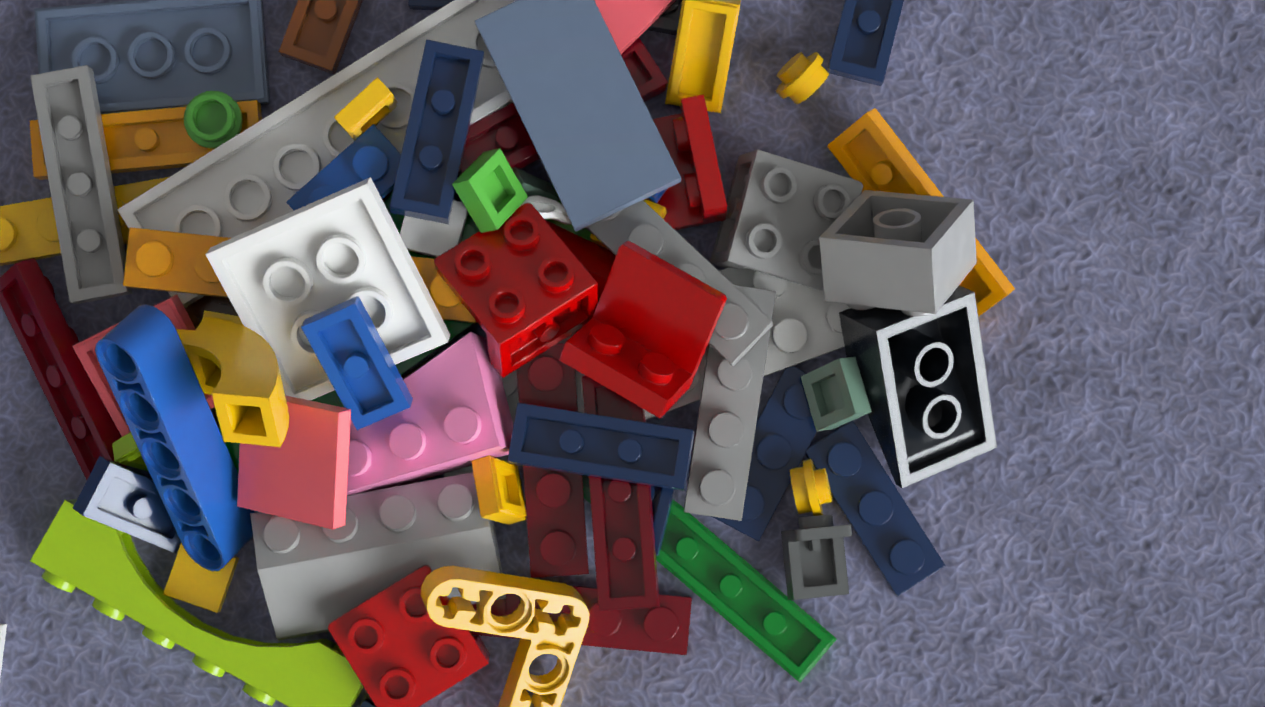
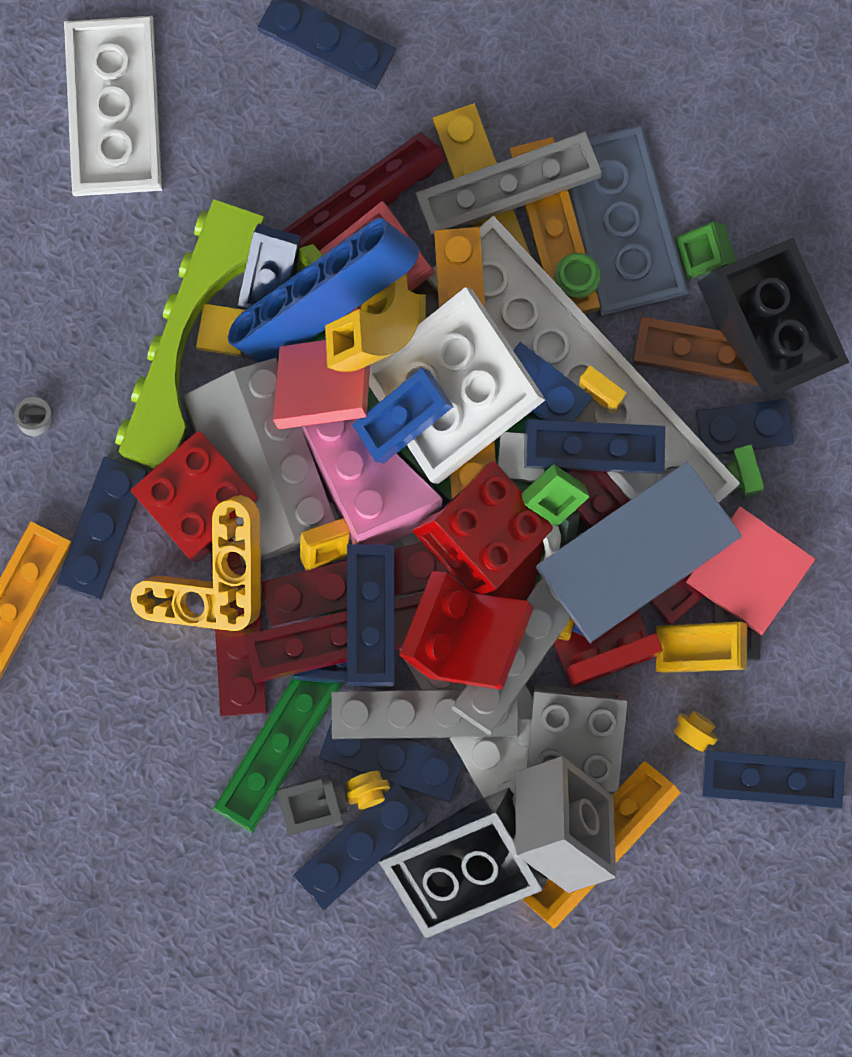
camera: 85 degrees right, 5 degrees down
sand green plate [801,357,872,431] -> none

